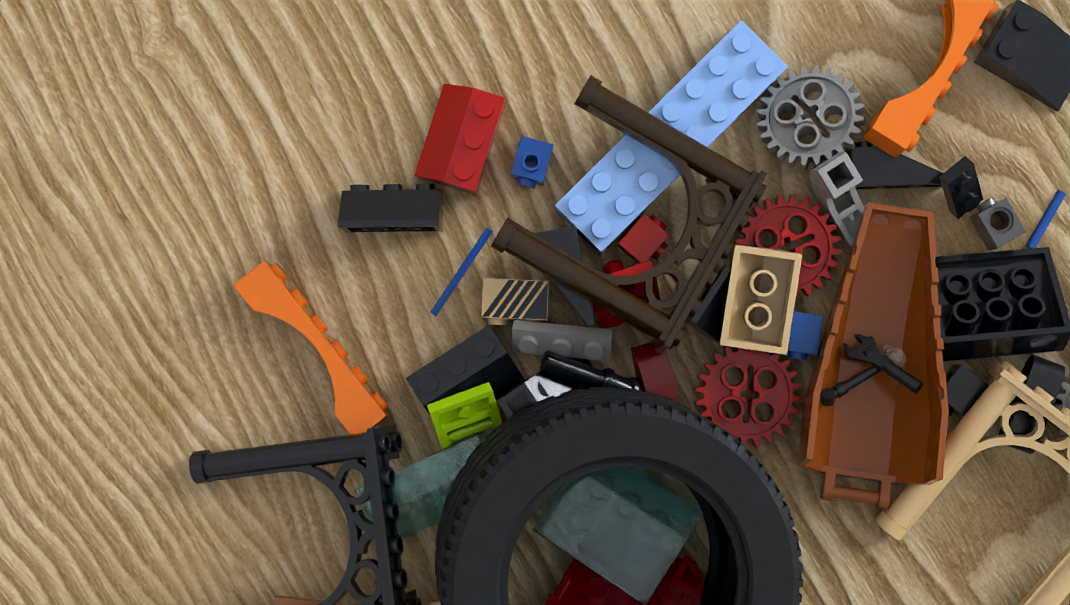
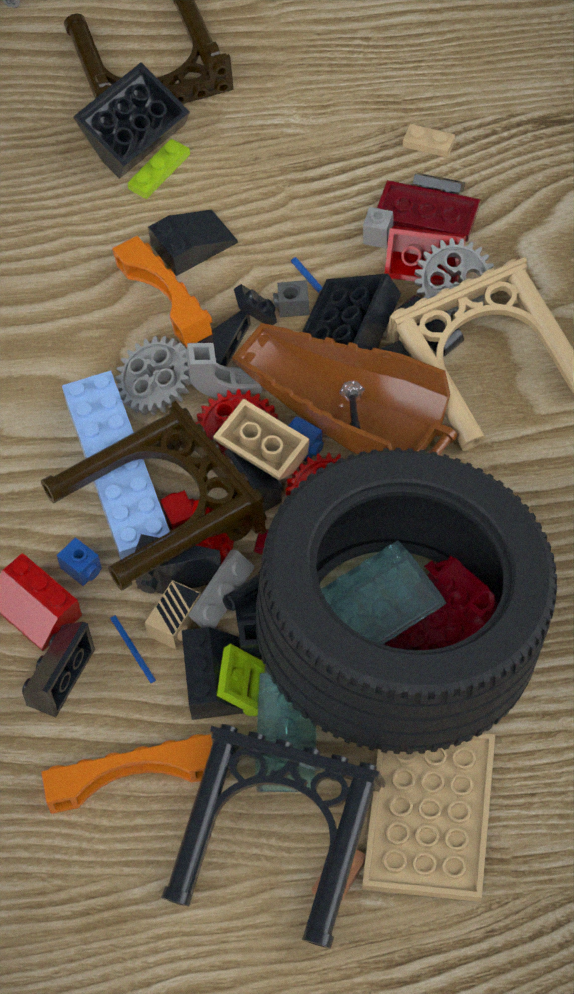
camera: 60 degrees left, 30 degrees down
black piece [843,334,923,394] -> none

